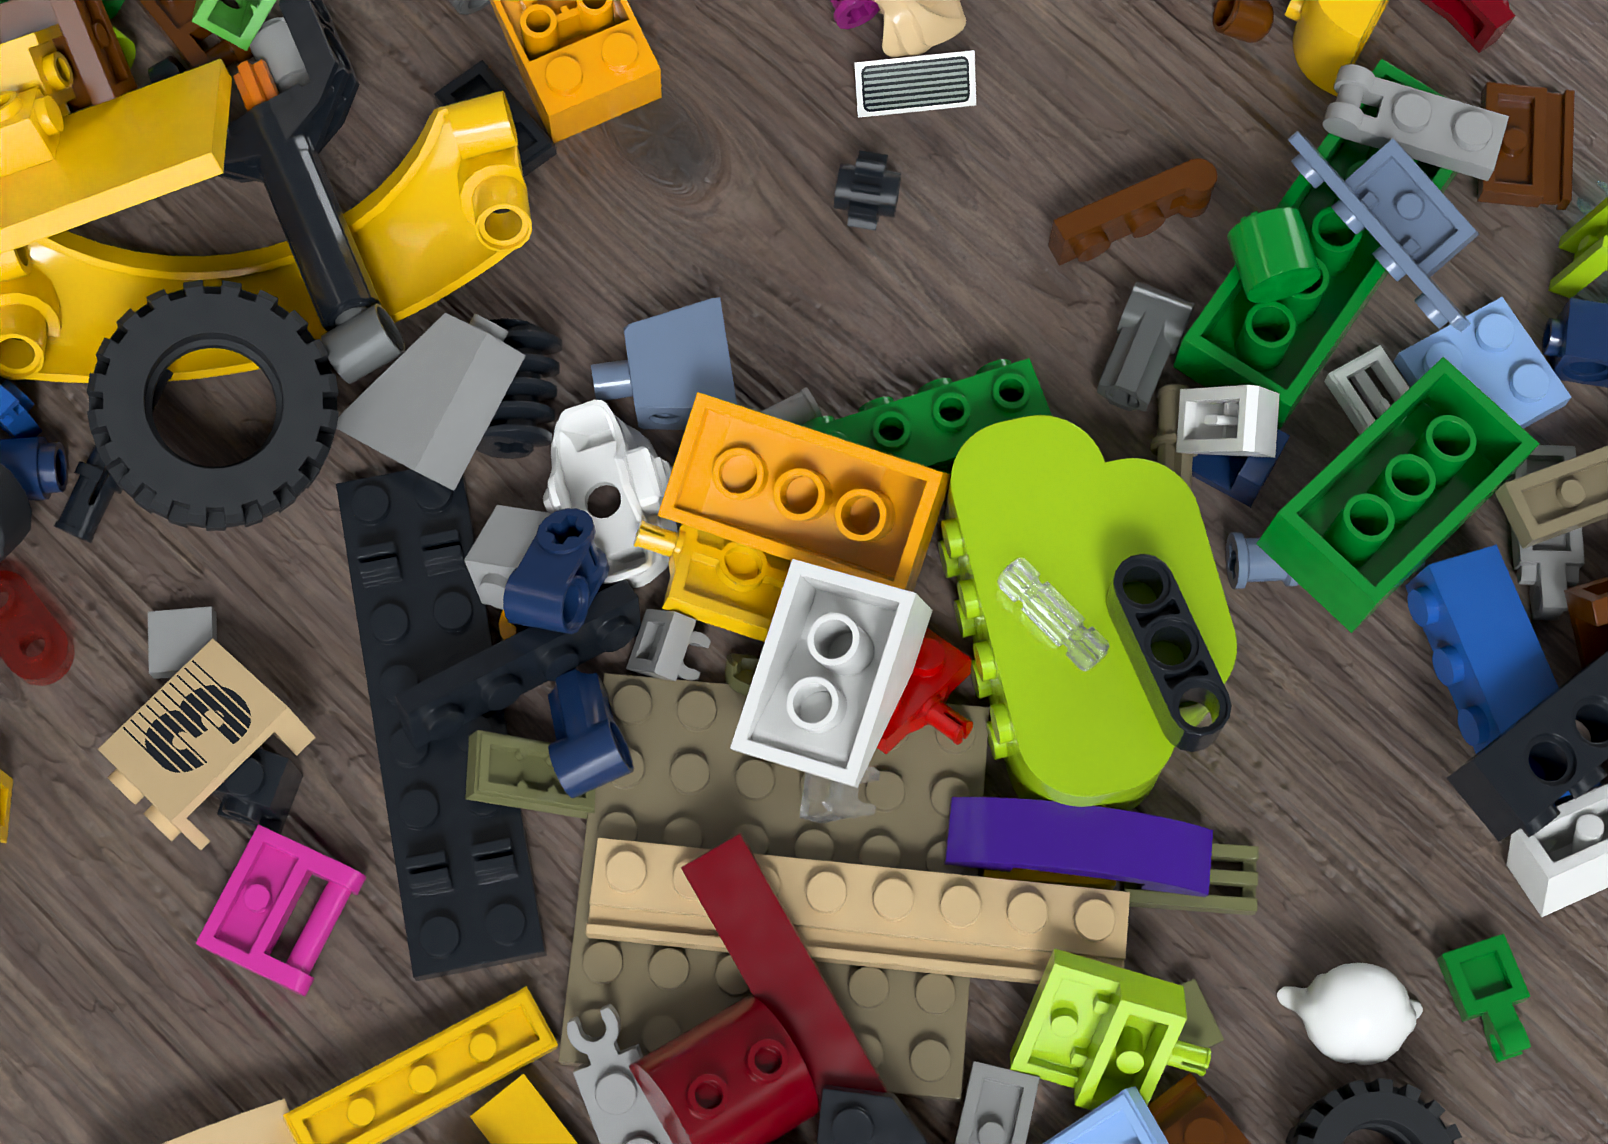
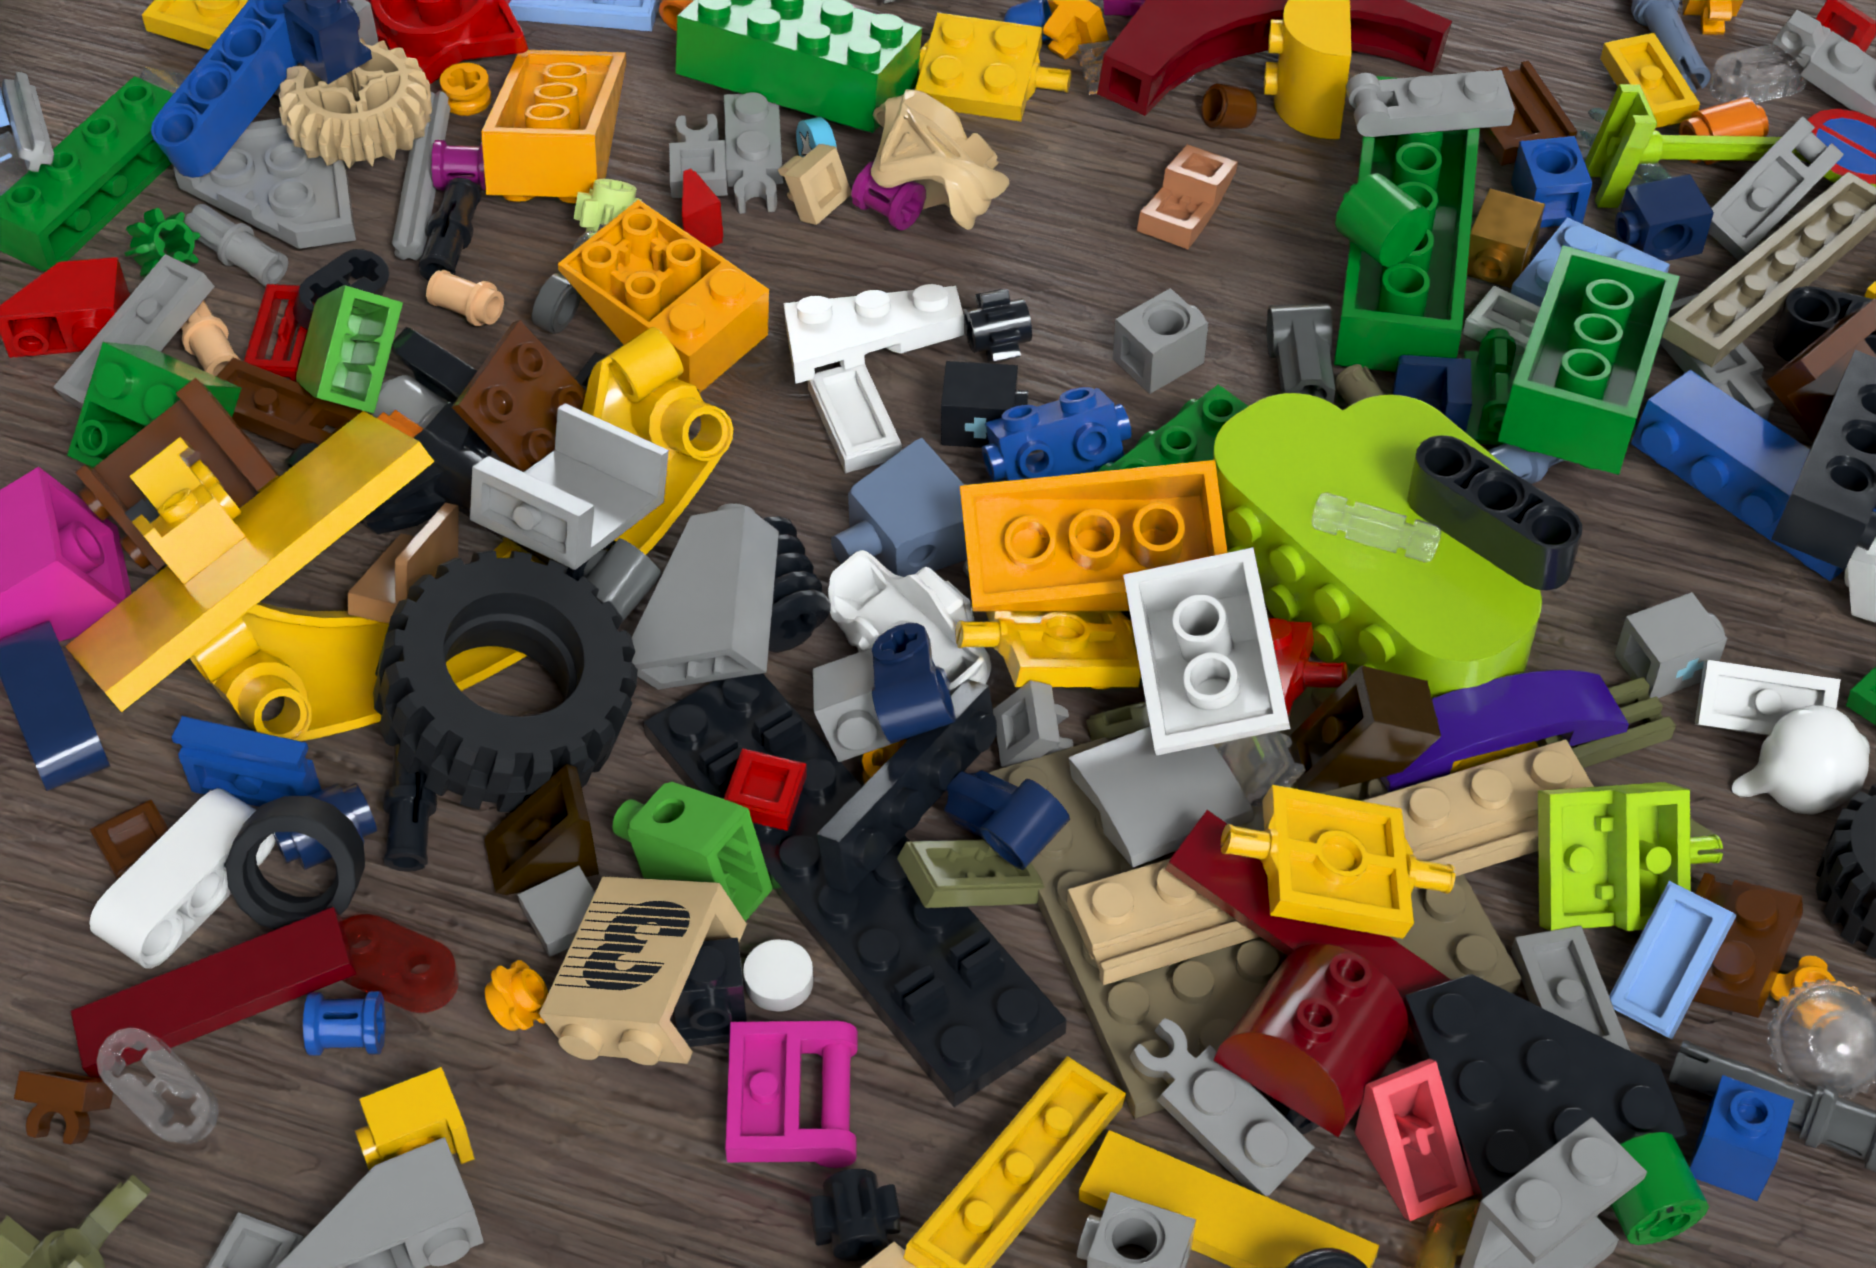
camera: 25 degrees left, 20 degrees down
sticker [854,50,976,118] -> none
reddish brown plate [1048,158,1218,266] -> none
white slope [1176,385,1280,458] -> none
sand blue bracket [1288,131,1480,332] -> none
none -> medium nougat panel [348,503,459,624]
none -> reddish brown plate [452,320,586,472]
none -> light grey panel [470,403,669,570]
none -> dark brown slope [484,764,599,895]
none -> light orange plate [485,960,548,1031]
none -> bright green torso [612,782,773,922]
none -> red tile [724,748,807,831]
none -> white tile [743,939,814,1012]
none -> white wing [784,284,965,384]
none -> white tile [808,364,902,473]
none -> black gear [810,1169,901,1261]
none -> black brick [941,361,1029,448]
none -> blue brick [982,387,1132,482]
none -> light grey slope [1068,726,1254,867]
none -> light grey brick [1113,288,1208,394]
none -> nougat slope [1137,144,1238,249]
none -> yellow plate [1221,785,1455,939]
none -> dark brown slope [1287,665,1441,793]
none -> green hinge [1464,328,1523,445]
none -> pearl gold brick [1467,188,1545,289]
none -> blue brick [1511,136,1592,228]
none -> light grey brick [1615,592,1727,698]
none -> white plate [1695,660,1841,736]

